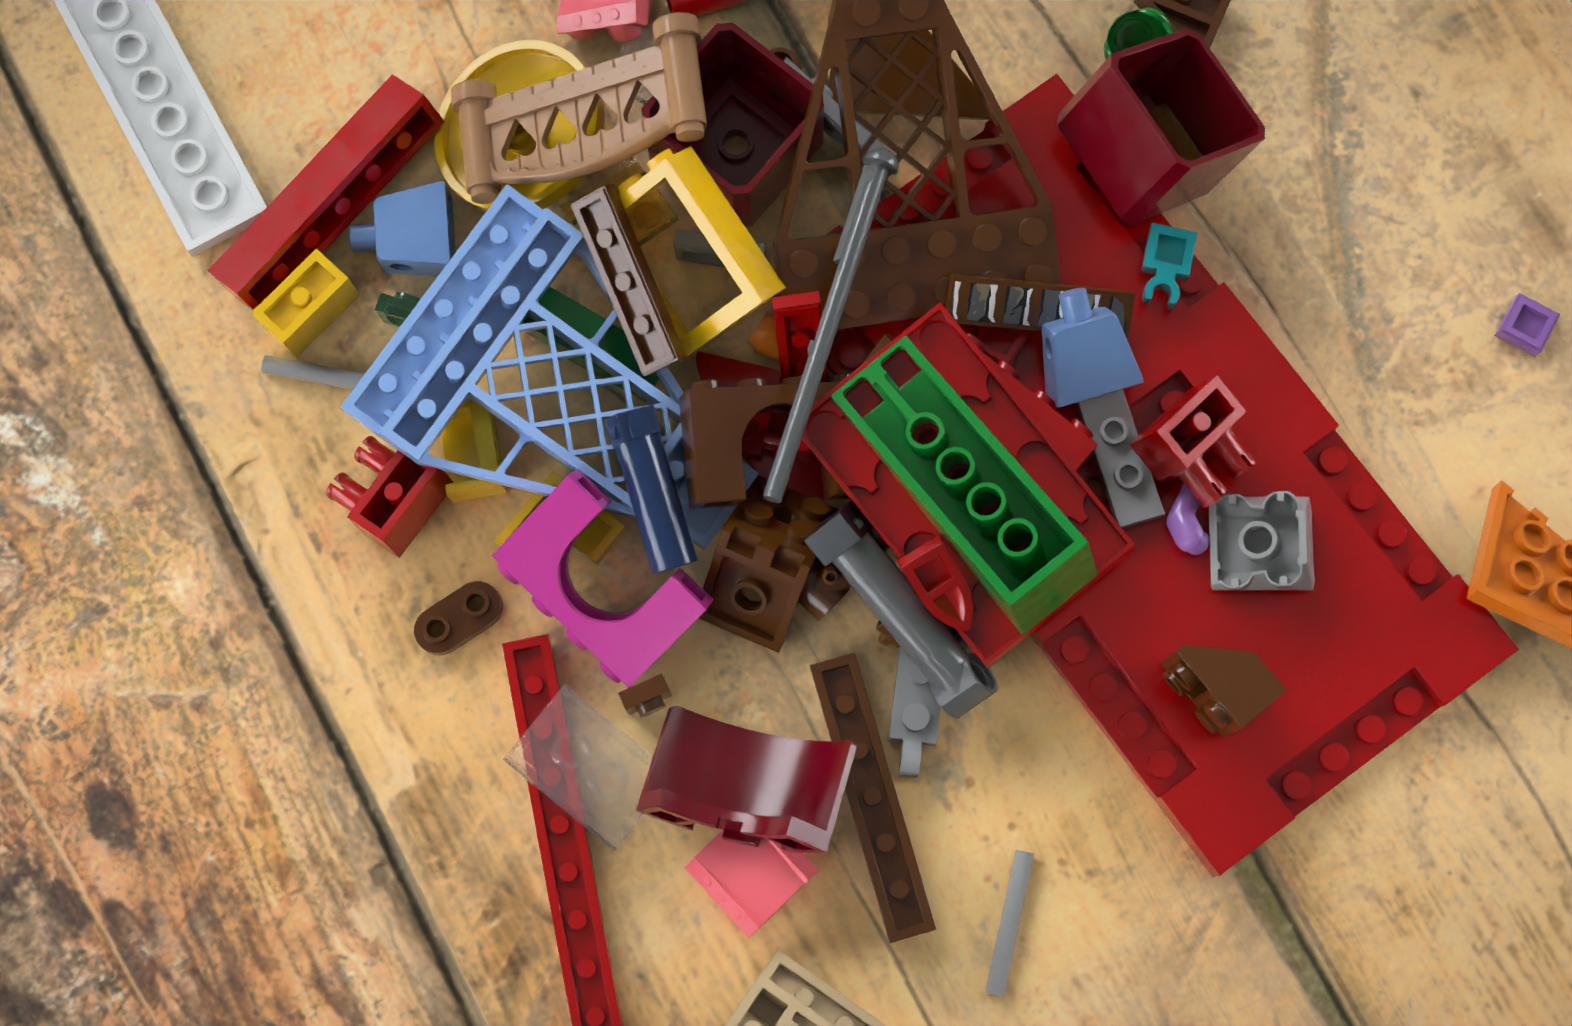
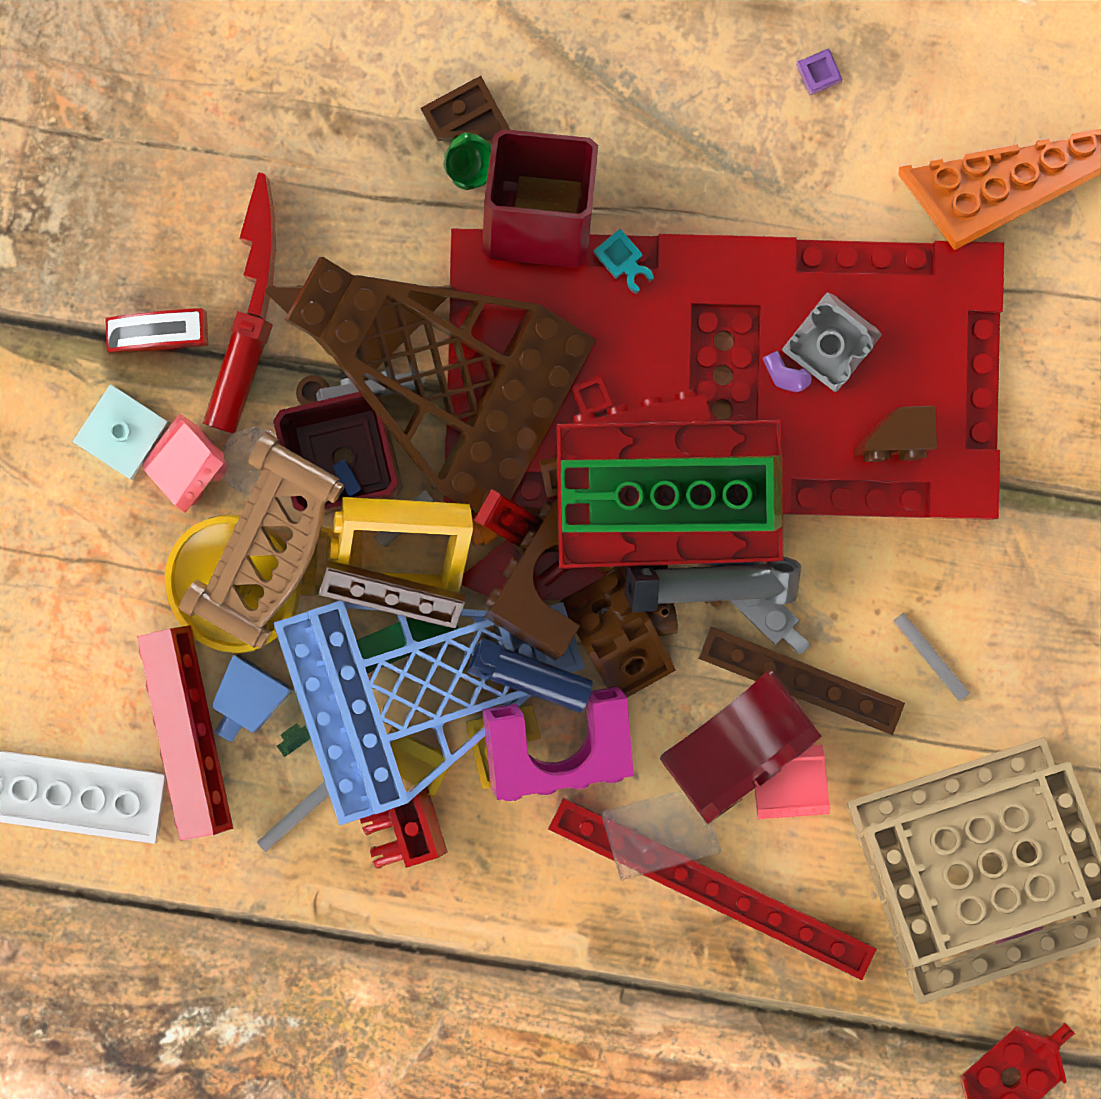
camera: 55 degrees left, 10 degrees up
yellow panel [251,248,360,358] -> none
reddish brown plate [414,581,503,655] -> none
reddish brown plate [618,674,672,718] -> none
dark grey bar [763,148,899,503] -> none
red plate [897,536,973,631] -> none
tile [946,274,1135,339] -> none
medium blue torso [1042,288,1144,408] -> none
light grey plate [1075,389,1165,529] -> none
red brick [1129,375,1256,508] -> none
none -> blue plate [332,459,364,497]

